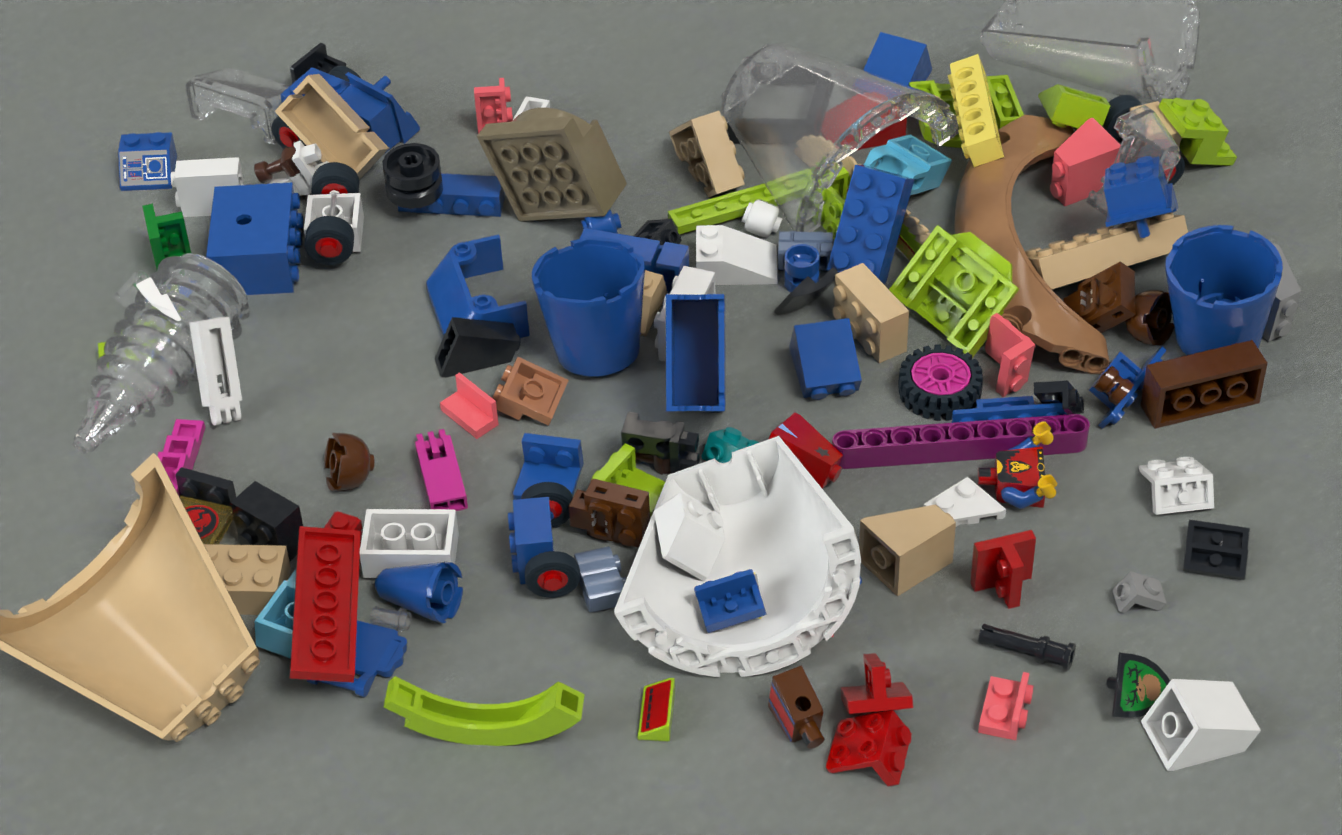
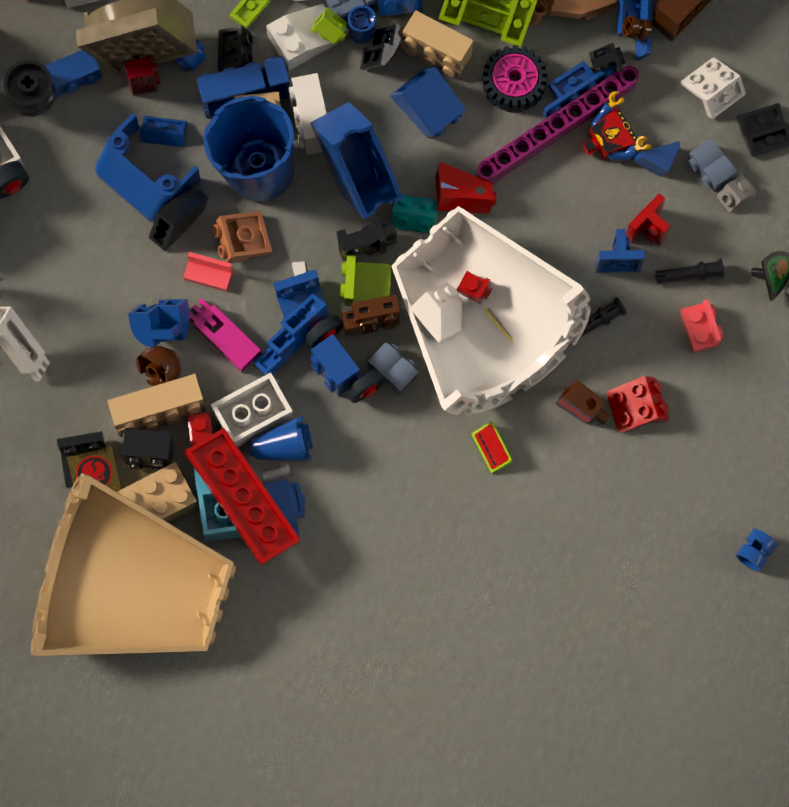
camera: 35 degrees left, 30 degrees up
dark pink slope [157,419,206,496] -> none
lime arch [383,676,585,746] -> none
blue bracket [694,569,767,633] -> none
red bracket [840,653,913,714] -> none
tan slope [859,504,956,596] -> none
white wing [923,477,1006,527] -> none
coral bracket [985,313,1035,397] -> none
none -> tan piece [107,374,206,436]
none -> dark red brick [125,56,161,96]
none -> blue brick [128,299,190,347]
none -> blue slope [140,116,188,147]
none -> blue slope [253,294,328,375]
none -> lime brick [311,7,348,44]
none -> red bracket [456,271,492,304]
none -> black pin [581,297,627,337]
none -> blue bracket [595,229,645,273]
none -> blue slope [632,141,680,176]
none -> sand blue brick [688,138,737,192]

